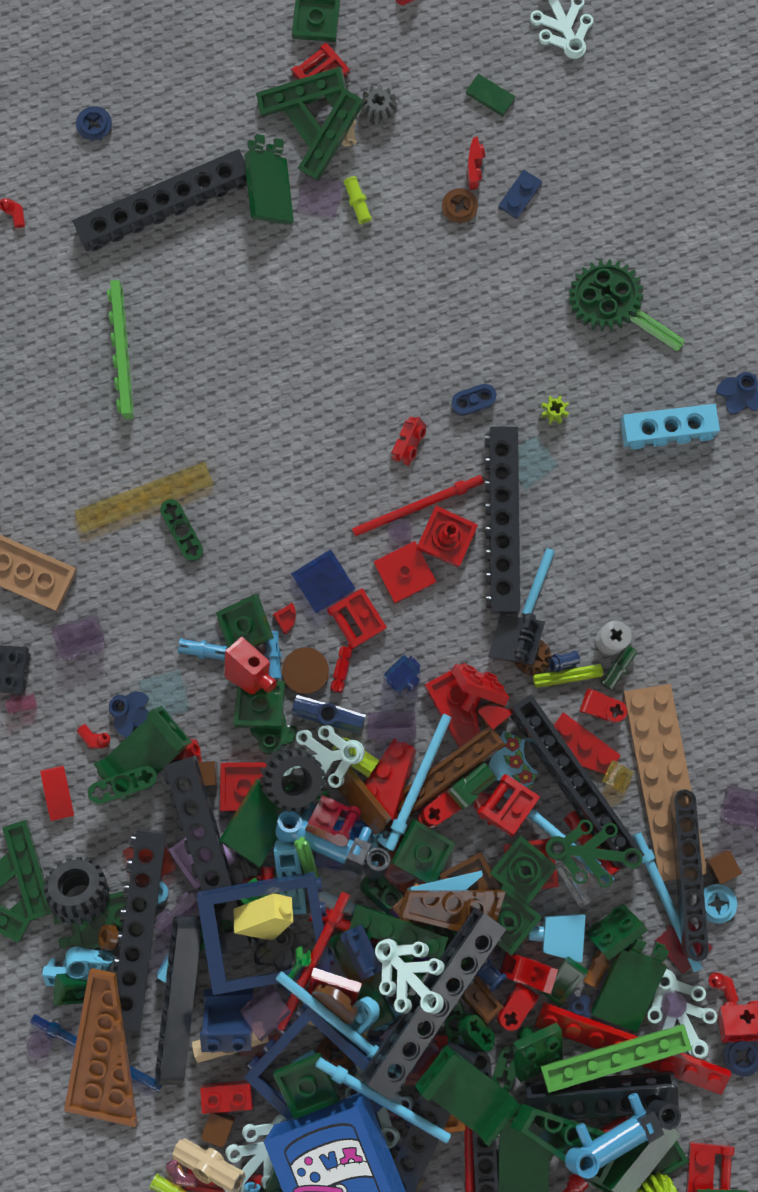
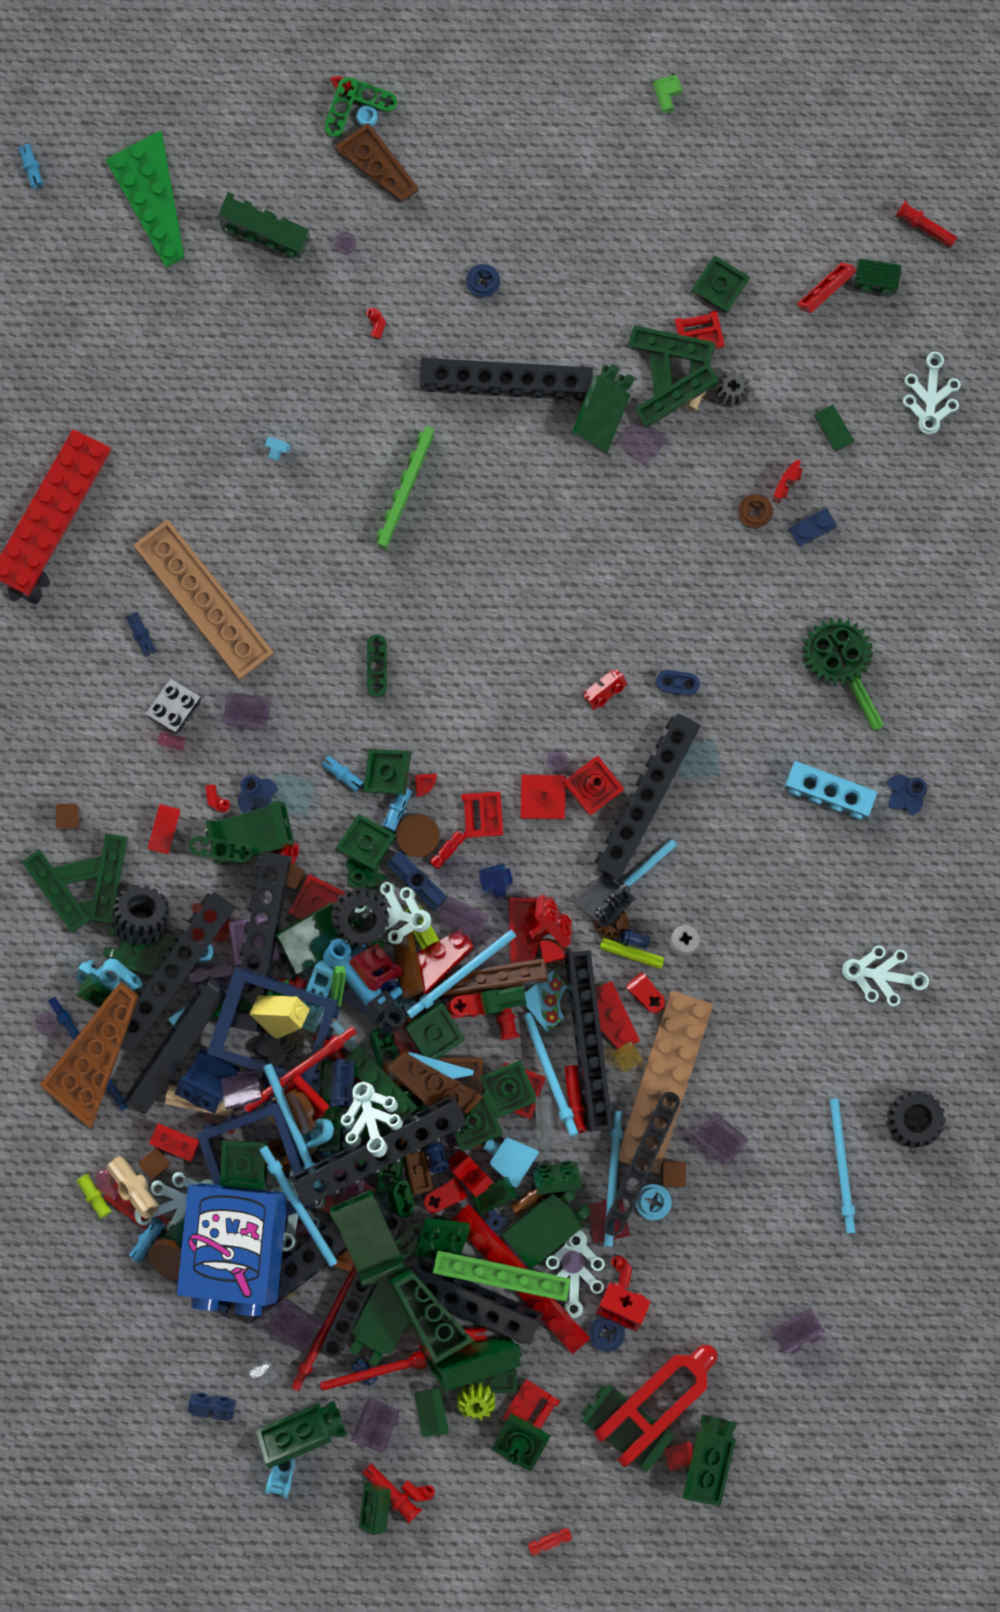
camera: 25 degrees right, 0 degrees up
clear yellow tile [74,462,214,533] -> none
reddish brown tile [98,925,118,950] -> none
red torso [224,637,277,694] -> none
green hand [288,947,311,980] -> none
clear blue plate [291,549,356,614] -> none
lime pin [343,176,372,224] -> none
red bar [352,475,484,537] -> none
red plate [477,774,540,837] -> none
lime gear [541,396,569,425] -> none
dark green plant [546,820,643,887] -> none
dark azure piece [565,1093,681,1179] -> none
dark green axle [600,645,637,690] -> none

